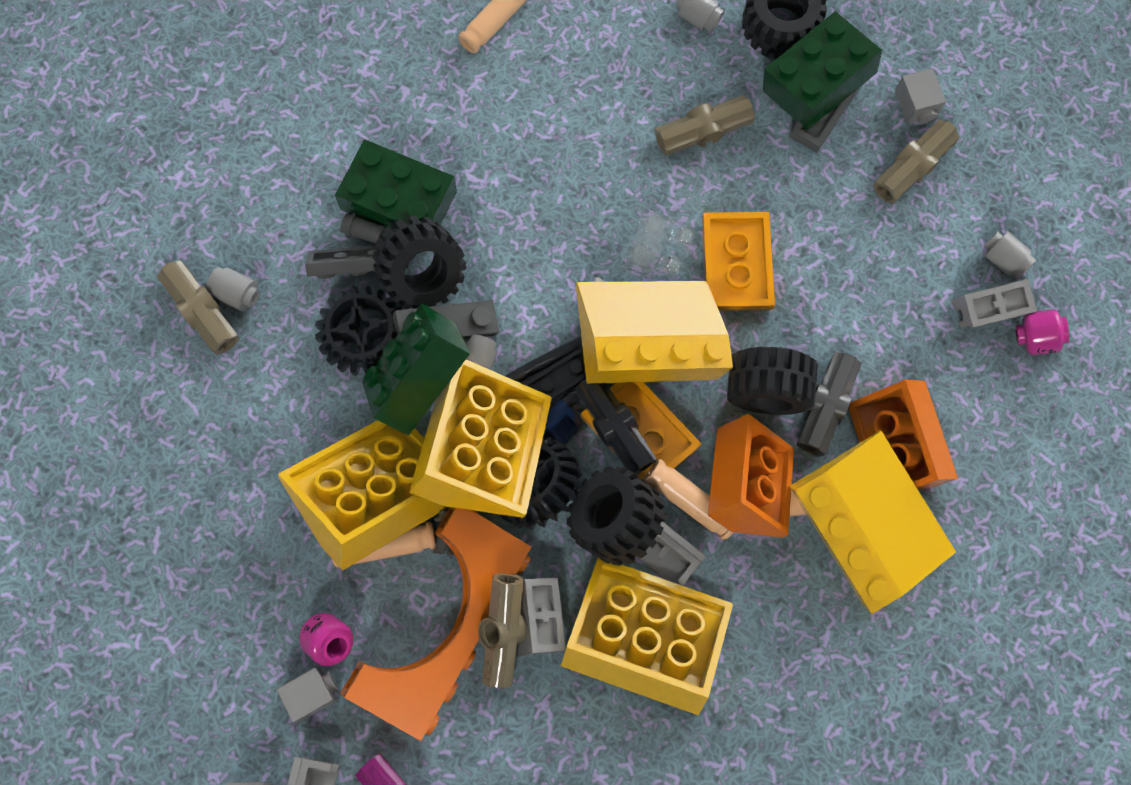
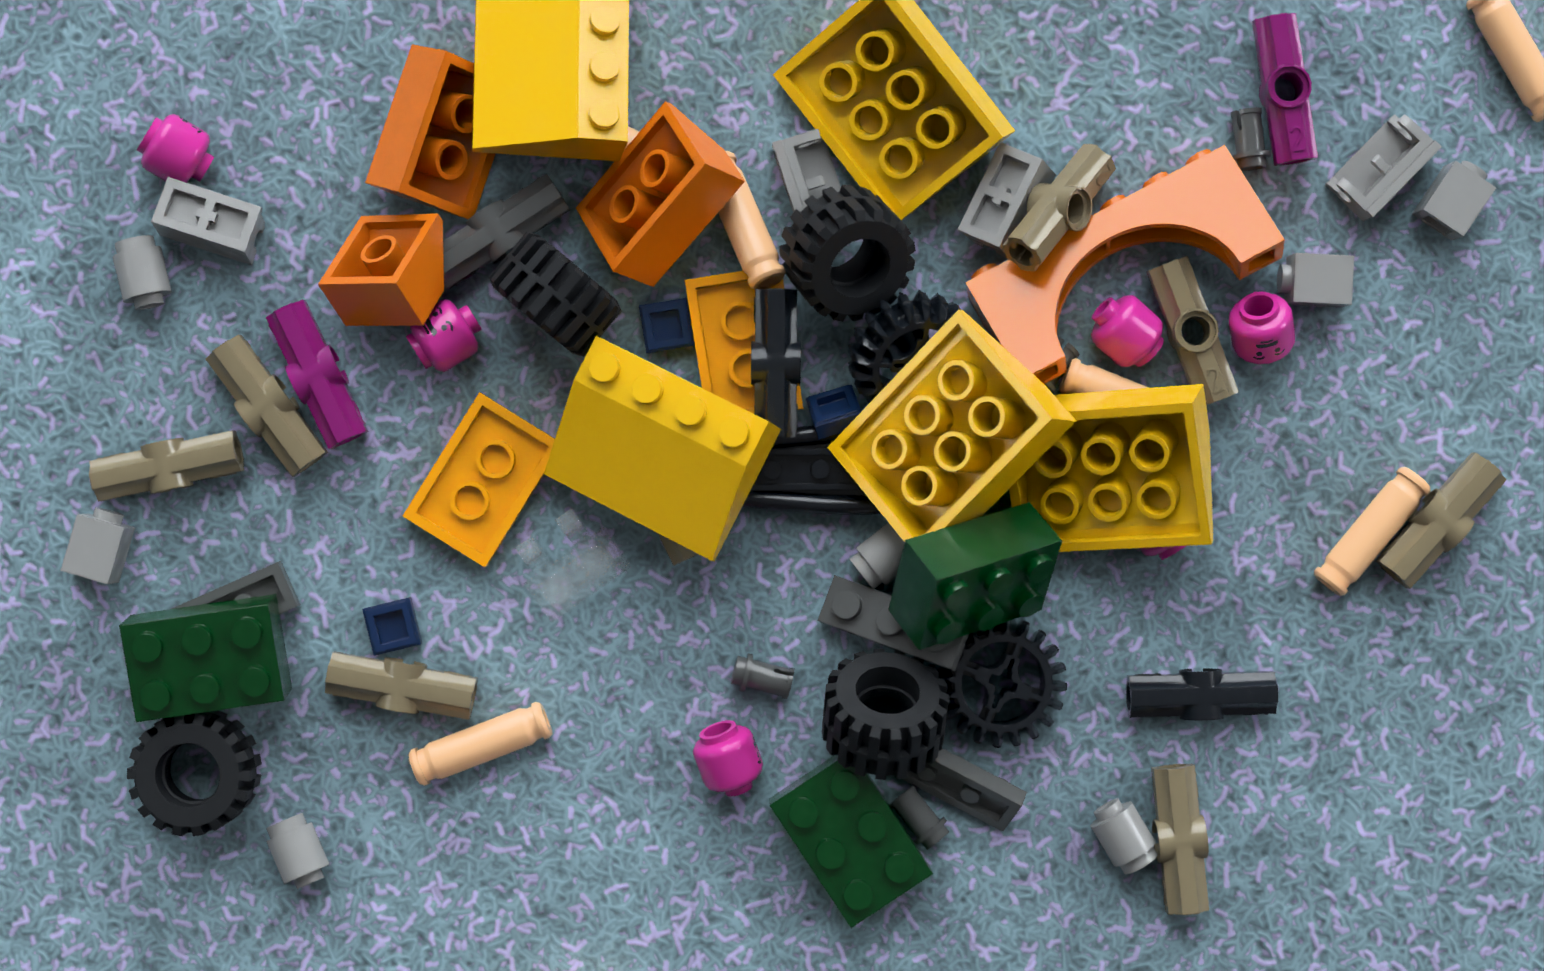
camera: 145 degrees left, 15 degrees up
none -> dark tan piece [205,334,328,477]
none -> magenta piece [266,299,369,449]
none -> orange slope [318,213,444,326]
none -> dark blue tile [362,597,423,656]
none -> dark pink head [406,299,482,372]
none -> light nougat axle [408,702,552,786]
none -> dark blue tile [639,298,694,354]
none -> dark pink head [693,720,763,796]
none -> dark grey pin [731,653,794,699]
none -> dark pink head [1091,295,1164,367]
none -> black piece [1126,668,1278,721]
none -> dark tan piece [1146,256,1239,405]
none -> dark grey pin [1230,107,1271,171]
none -> light nougat axle [1314,467,1430,596]
none -> dark tan piece [1376,452,1507,589]

